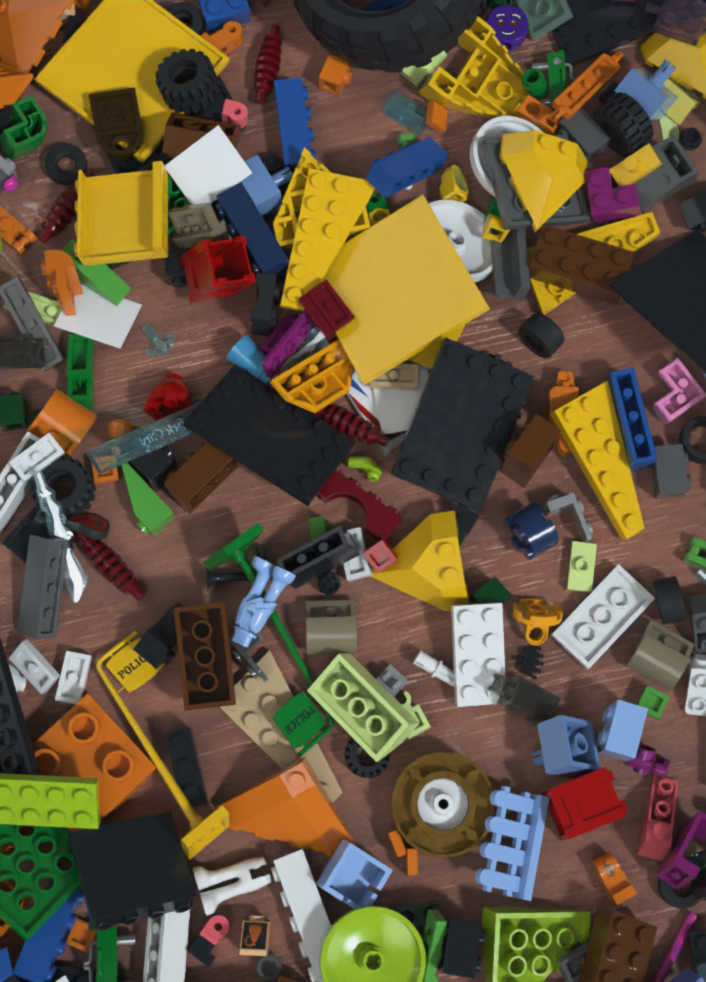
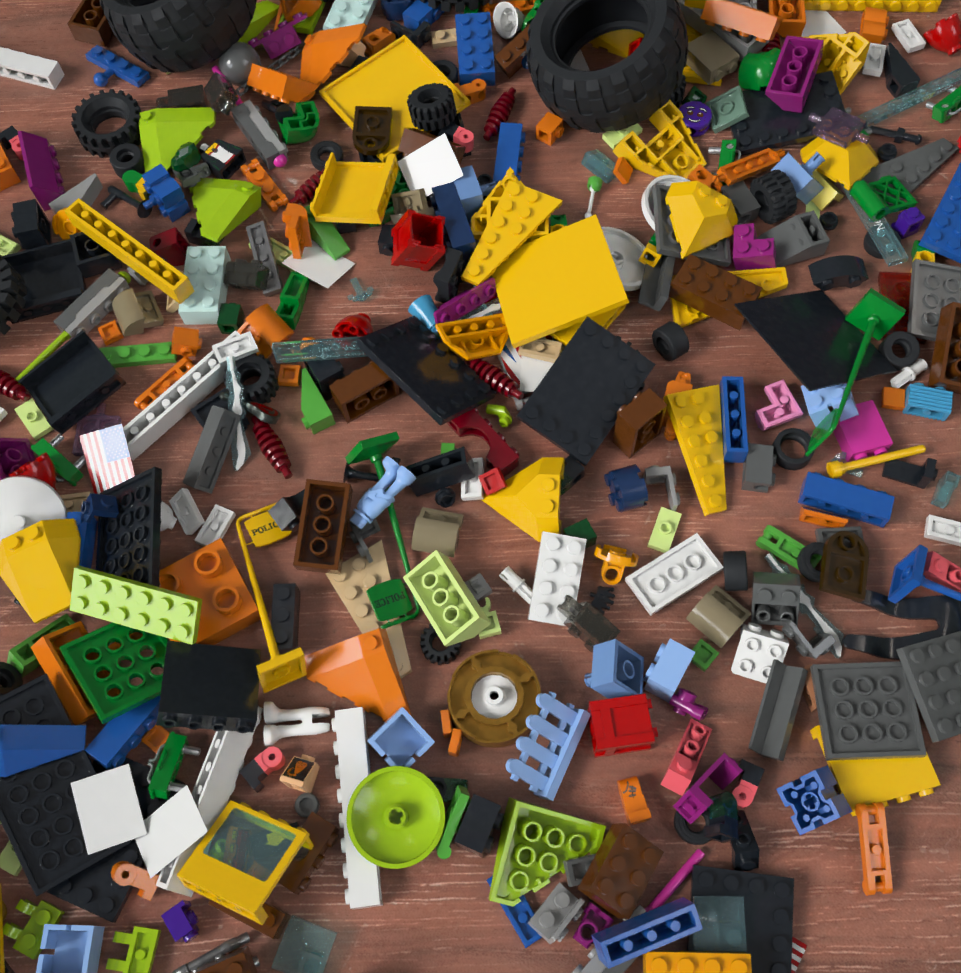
camera: 20 degrees right, 10 degrees down
dark red plate [298,279,355,339] -> none
blue brick [366,137,449,198] -> none
yellow rock [439,164,469,202] -> none
green brick [522,68,548,100] -> none
yellow tile [609,143,662,187] -> none

